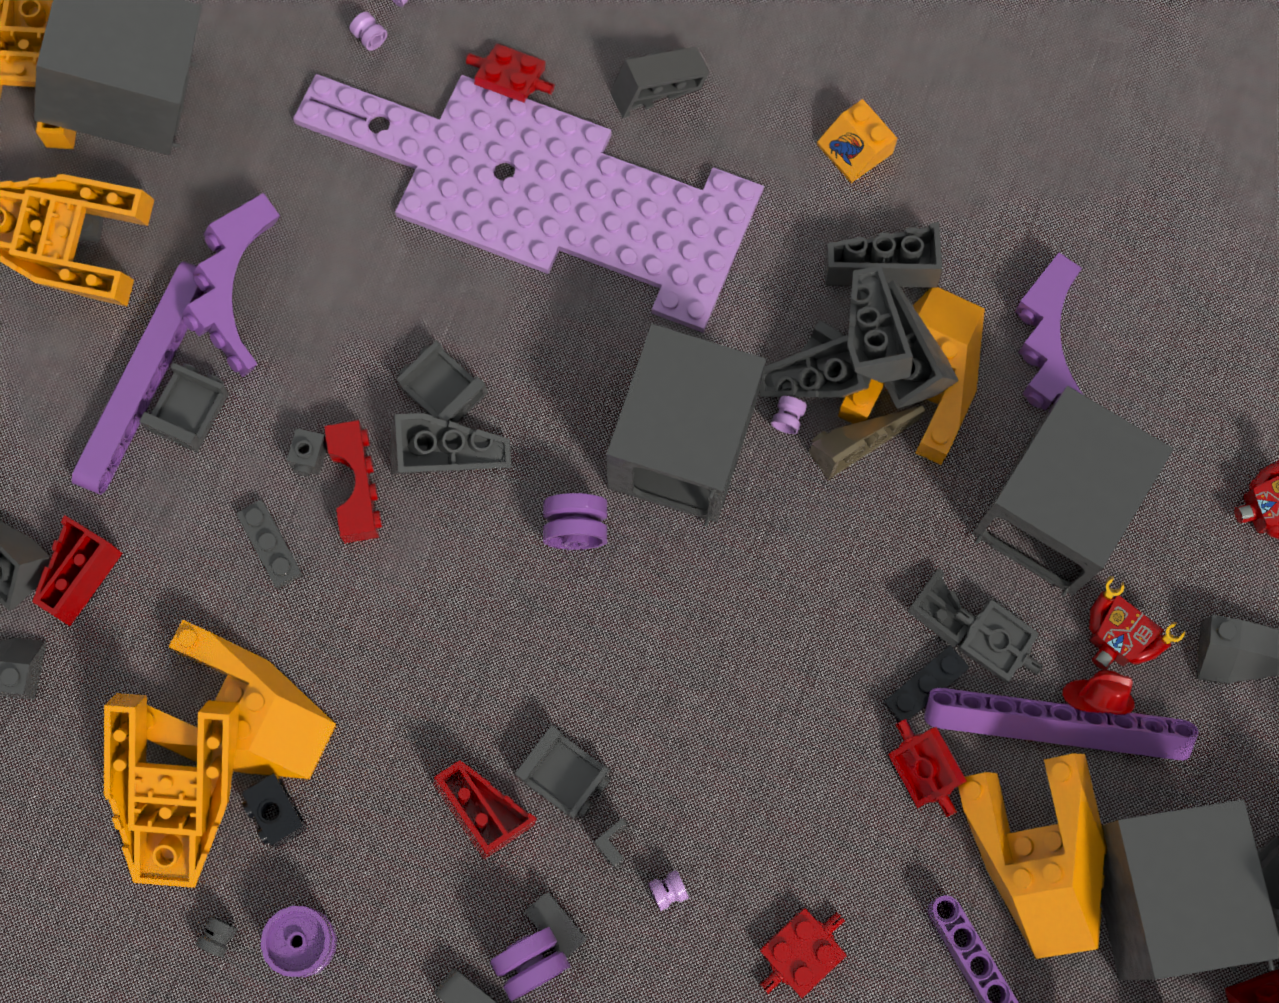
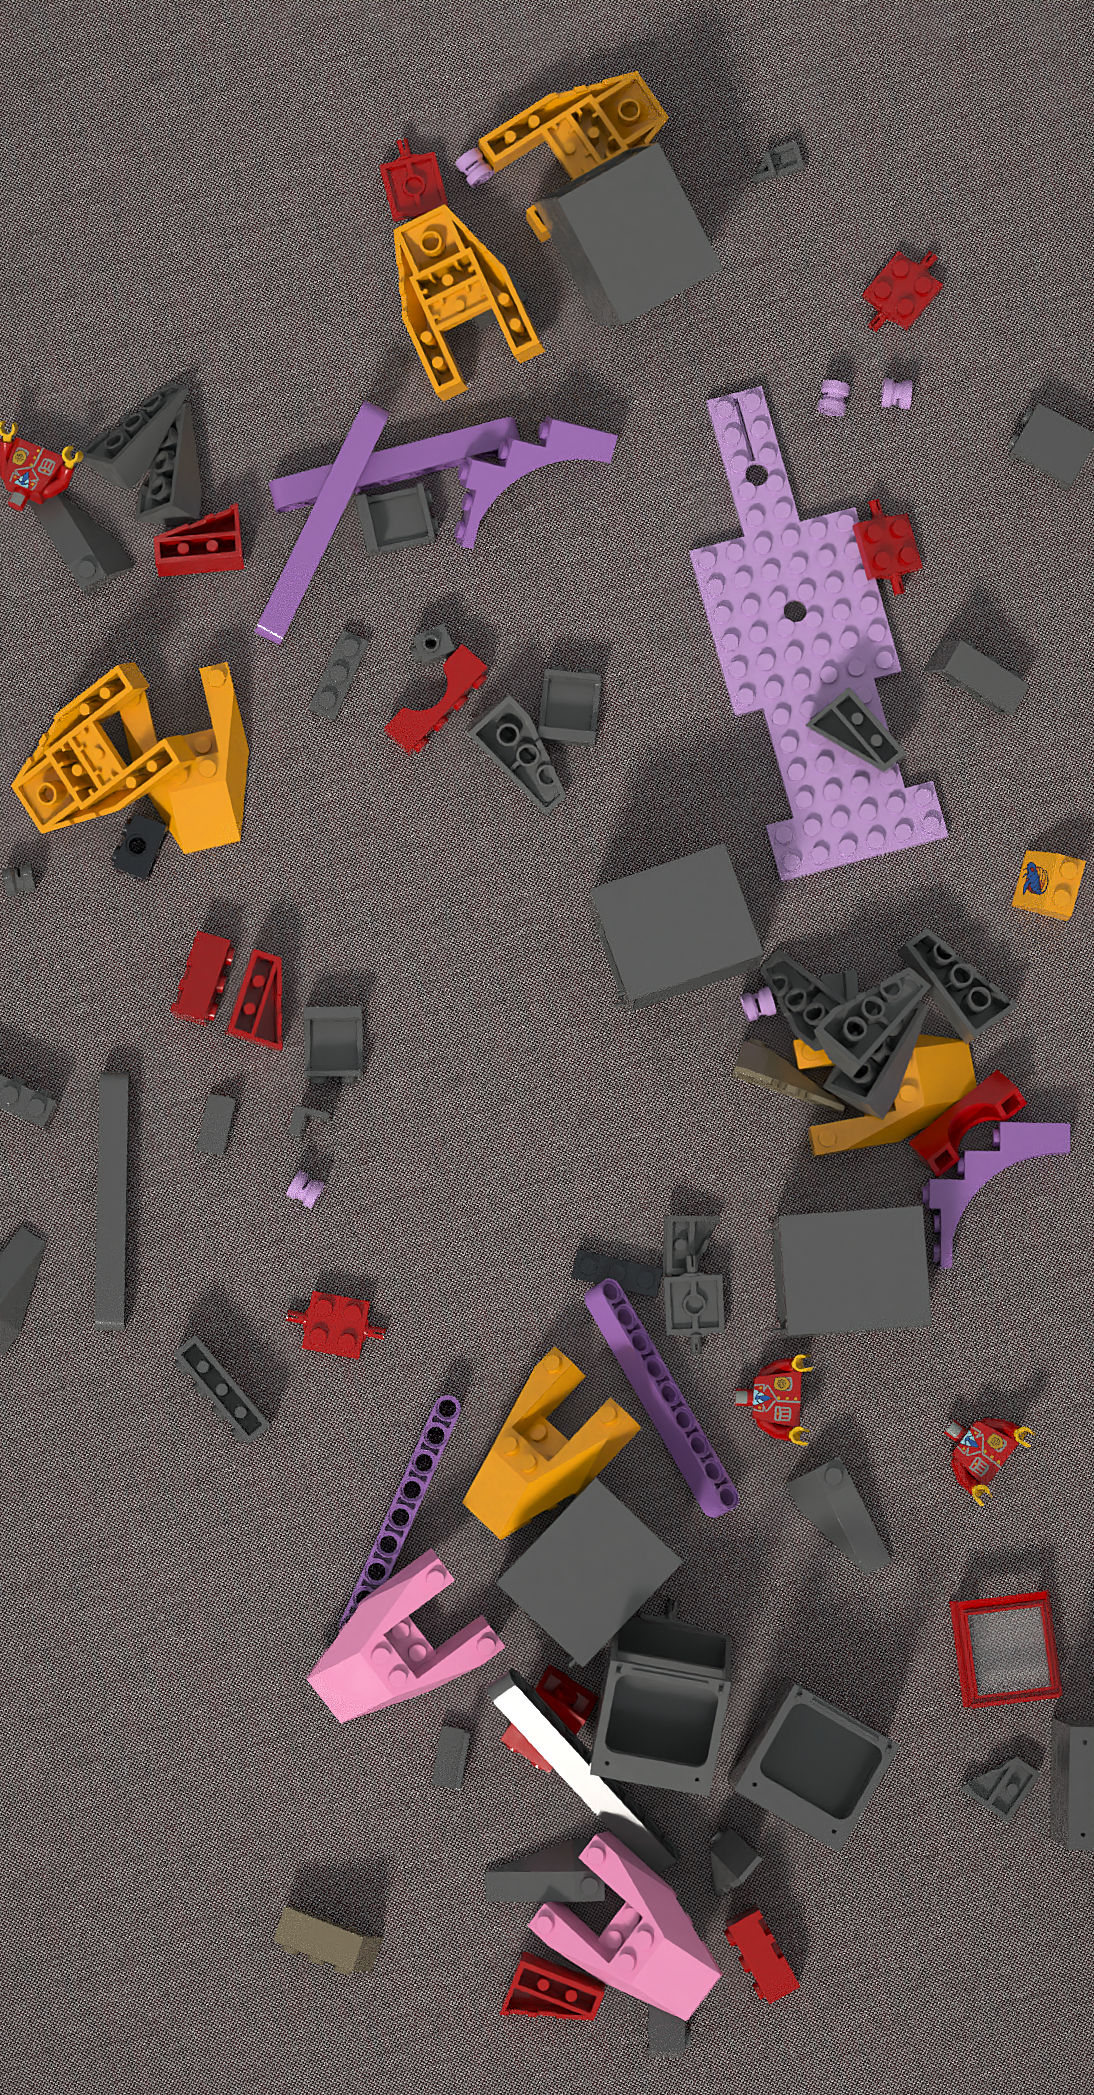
camera: 50 degrees right, 10 degrees up
medium lavender wheel [260,906,337,977] -> none
medium lavender wheel [489,927,571,1001] -> none
medium lavender wheel [543,493,607,550] -> none
red plate [888,719,967,818] -> none
red piece [1062,670,1135,715] -> none
none -> red wedge [170,930,236,1027]
none -> medium lavender beam [254,400,390,645]
none -> dark grey wedge [805,687,908,774]
none -> red arch [909,1069,1027,1178]

